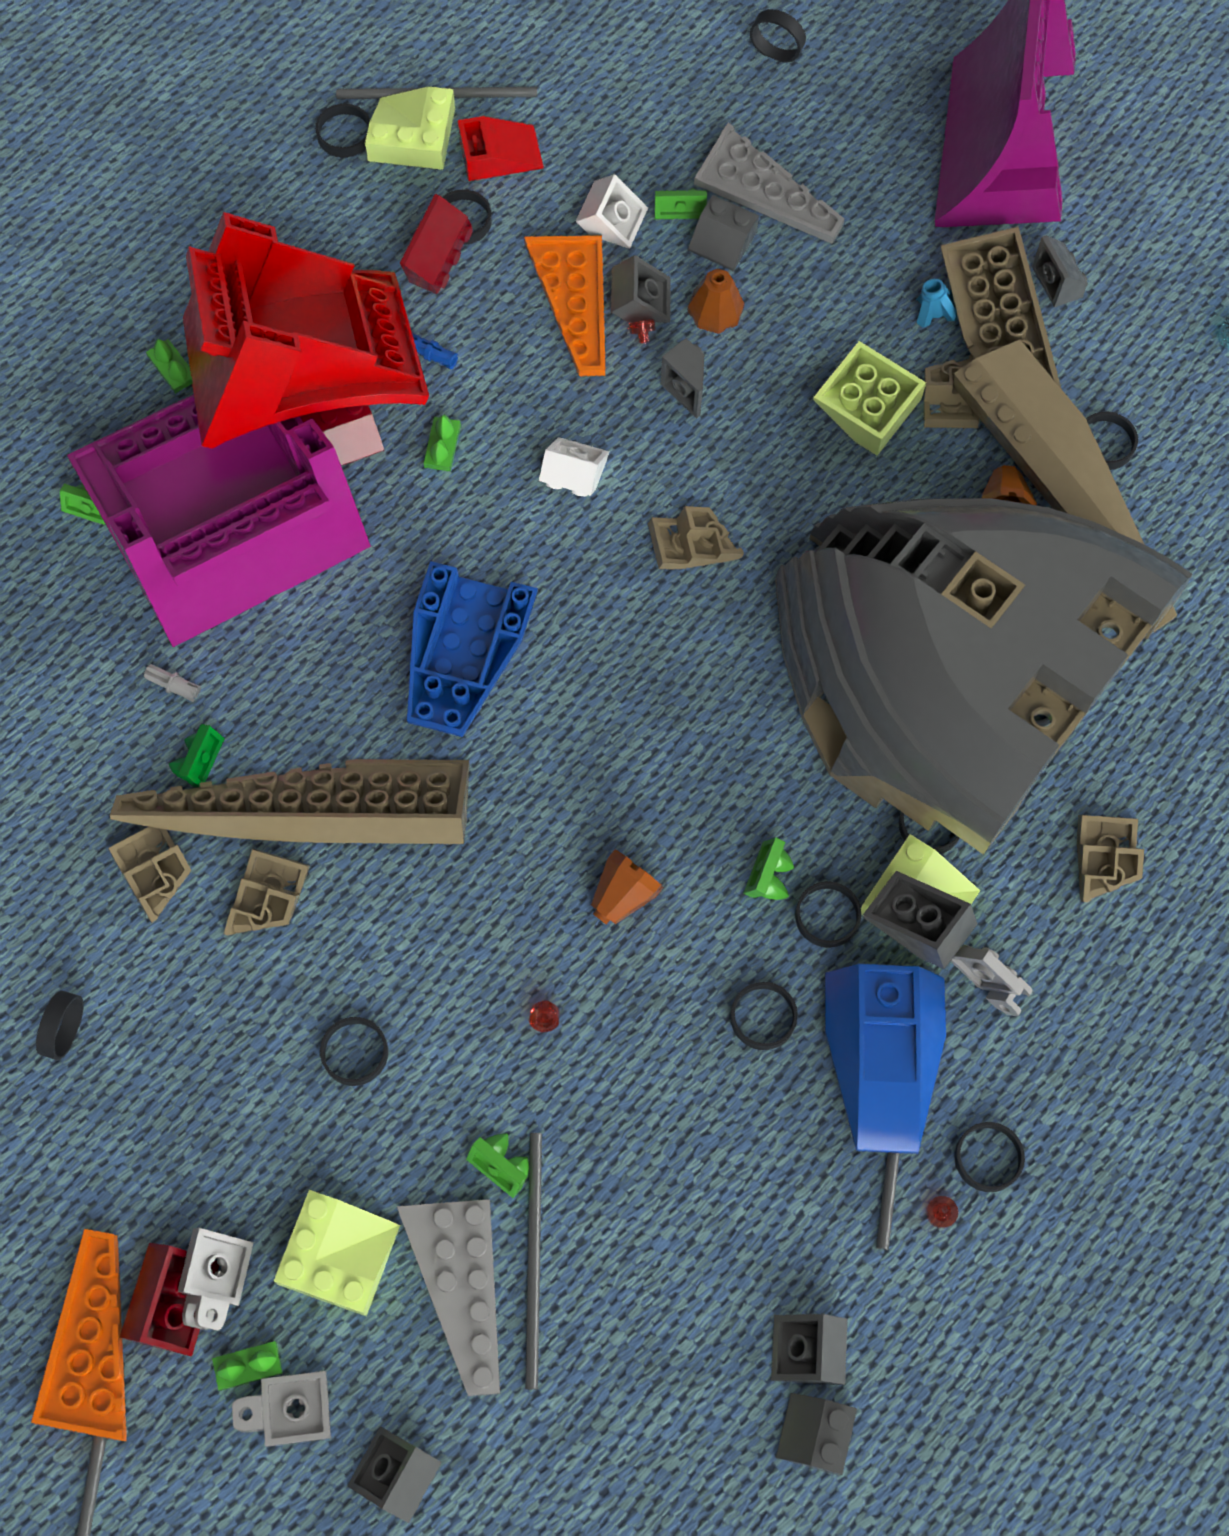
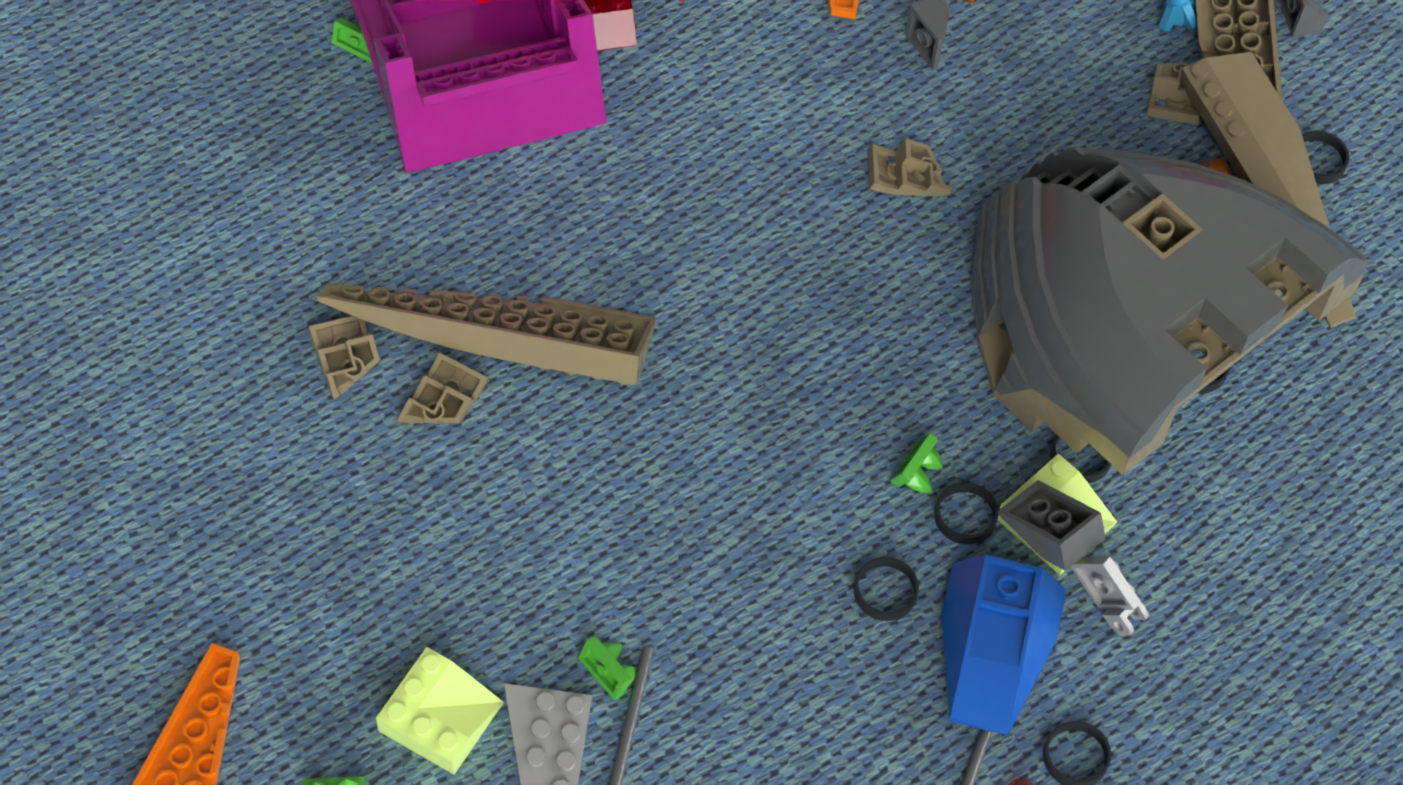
camera: 10 degrees right, 10 degrees down
black tyre [36,990,84,1060] -> none
dark red slope [119,1243,219,1357] -> none
light grey axle [144,664,201,702] -> none
green tile [169,724,225,788] -> none
light grey plate [178,1228,254,1330] -> none
black tyre [320,1017,388,1086] -> none
blue wedge [407,561,538,737] -> none
bright green tile [424,414,461,472] -> none
clear red tile [529,1000,560,1032] -> none
white slope [539,437,609,497] -> none
dark orange cone [591,849,664,925] -> none
yellowish green slope [813,341,926,455] -> none
dark tan slope [1077,815,1144,902] -> none

